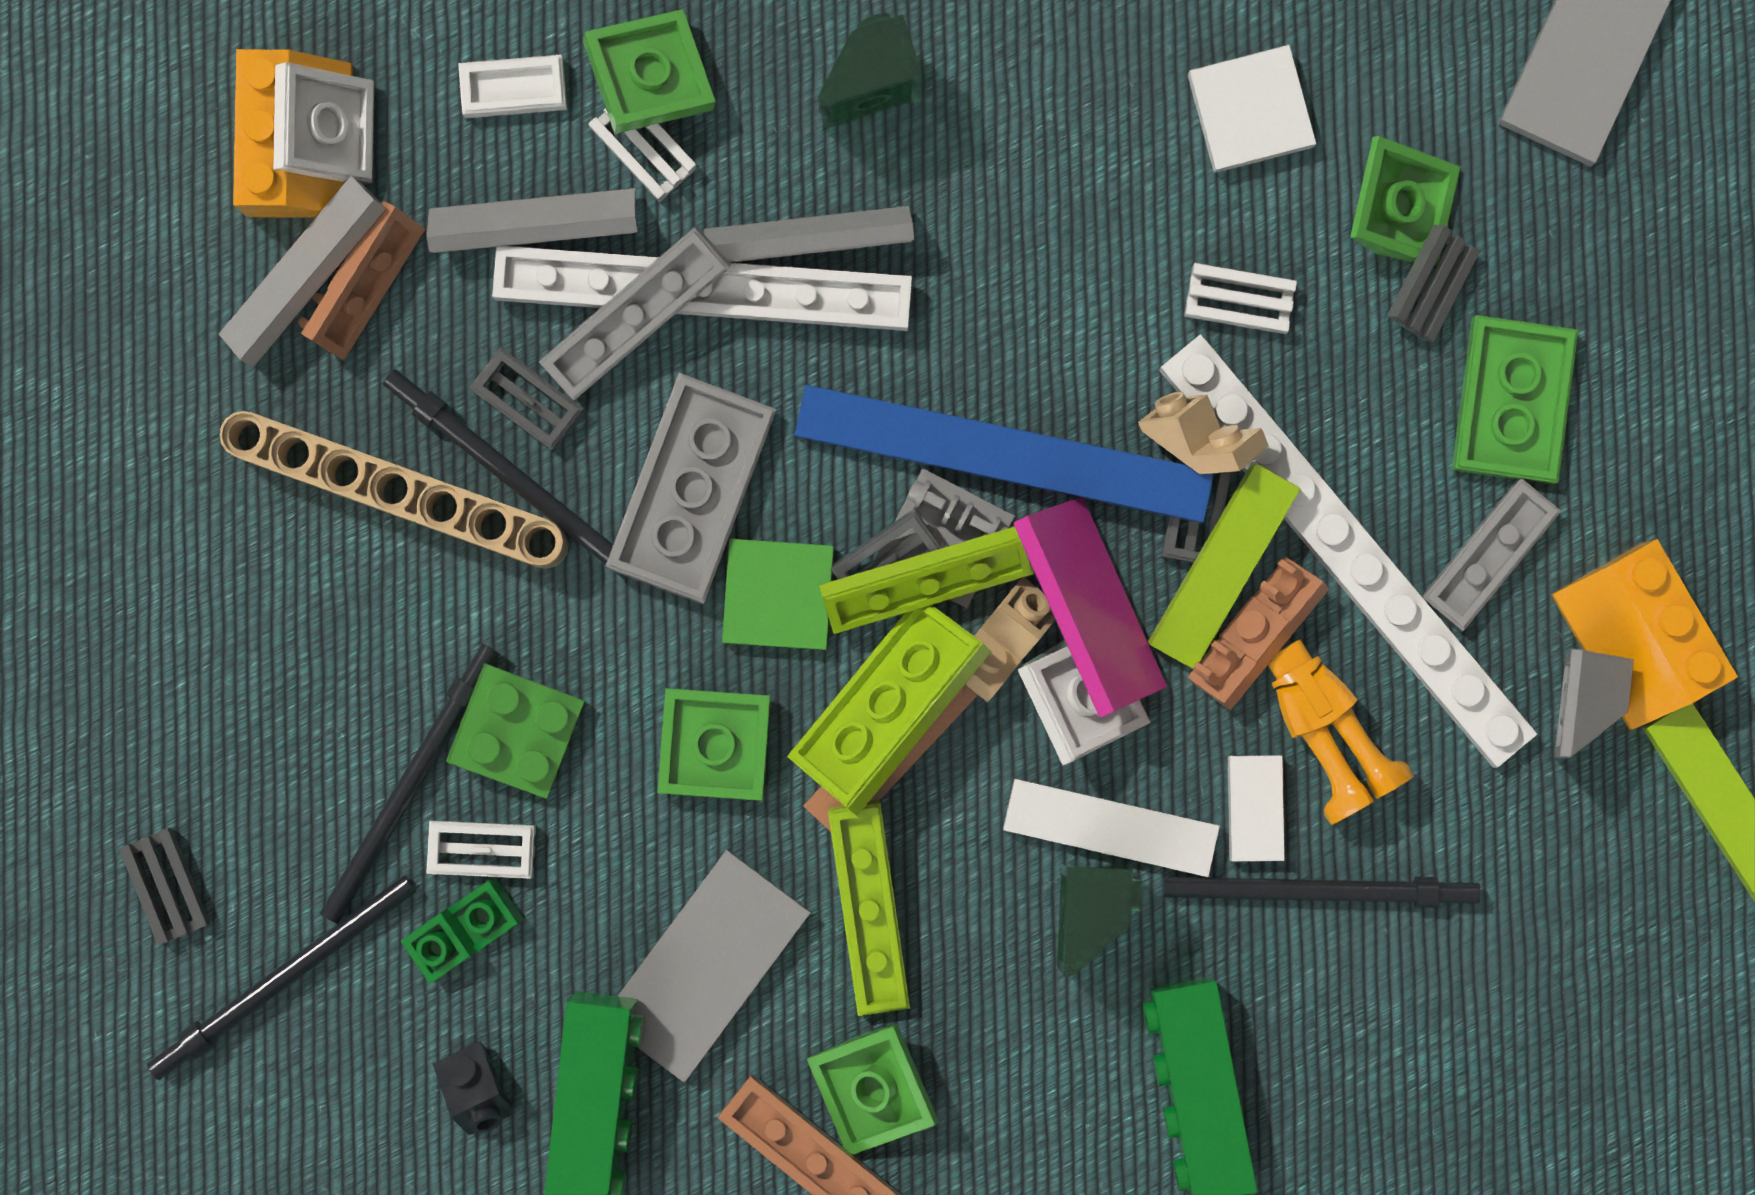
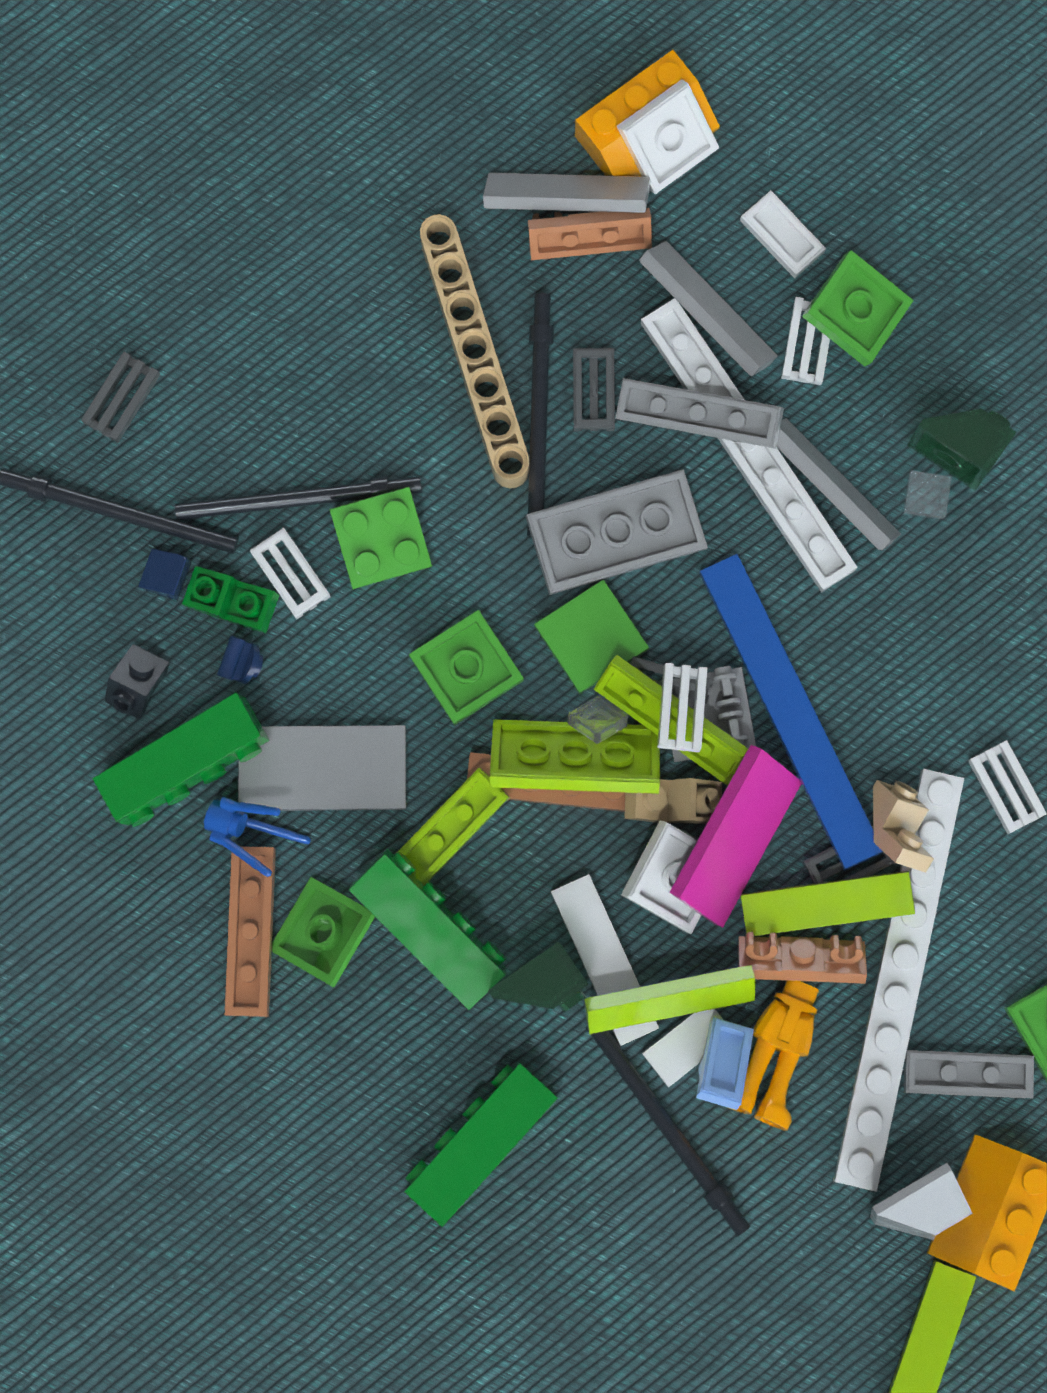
camera: 55 degrees right, 5 degrees down
none -> dark blue slope [138,549,191,601]
none -> blue plant [204,797,311,877]
none -> dark blue plate [217,635,263,684]
none -> green brick [349,849,506,1010]
none -> clear tile [568,695,628,744]
none -> lime tile [584,965,755,1034]
none -> white tile [657,663,707,752]
none -> light blue tile [696,1017,754,1110]
none -> clear tile [903,470,952,519]

